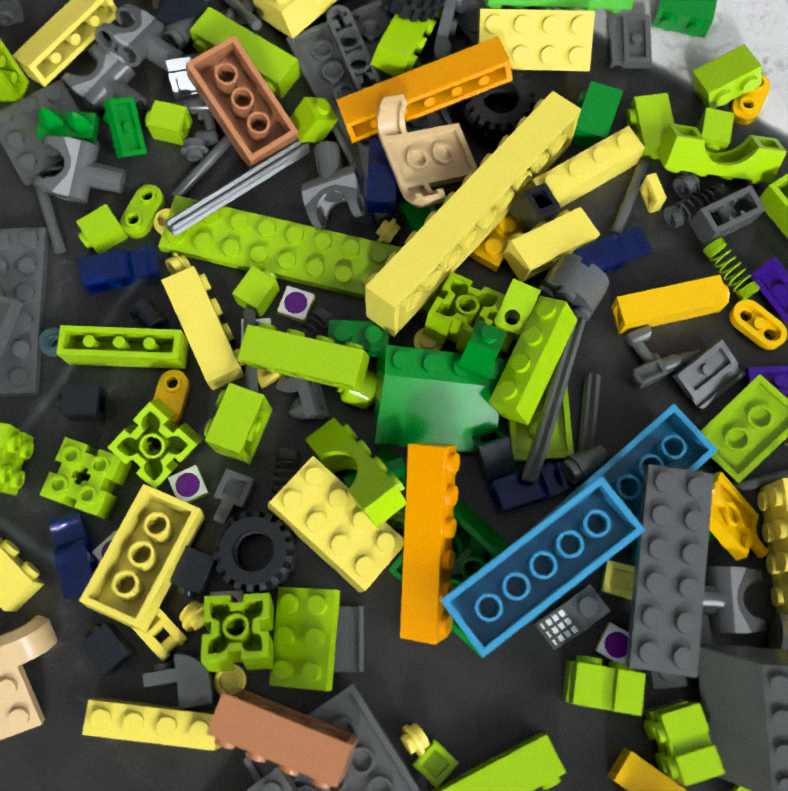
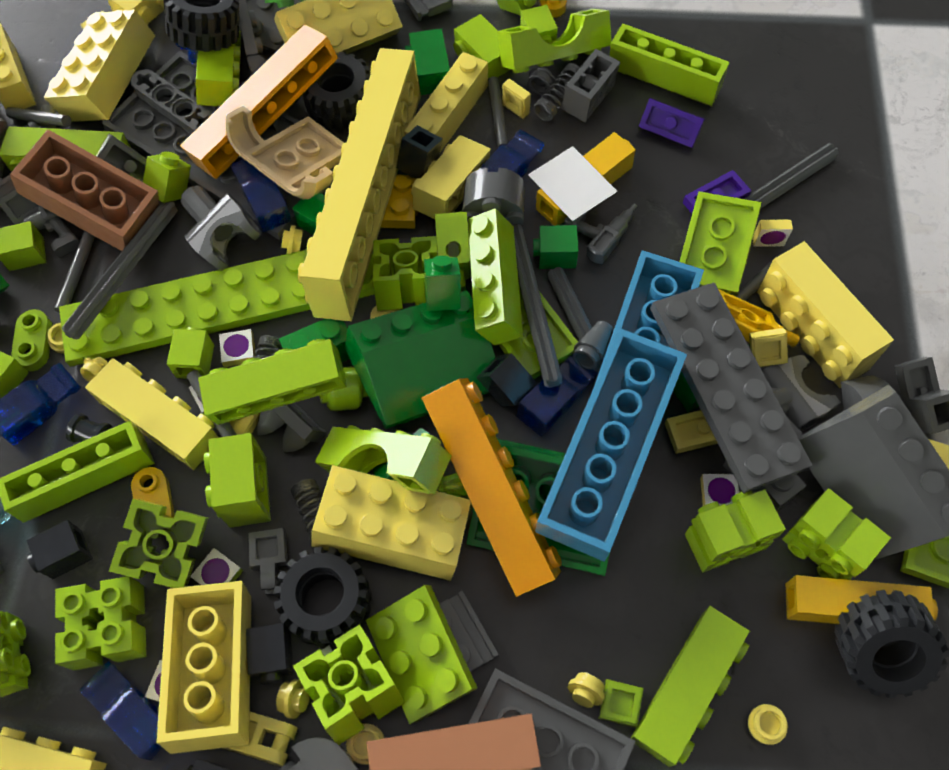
camera: 30 degrees left, 10 degrees down
dark grey plate [180,138,208,162] -> none
dark grey slope [534,584,610,651] -> none
dark grey plate [672,339,747,410] -> none
lime piece [703,237,760,301] -> none
yellow plate [729,299,787,350] -> none
none -> dark grey slope [96,133,147,182]
none -> white sticker [528,146,618,221]
none -> green brick [533,225,578,269]
none -> light yellow tile [749,328,788,367]

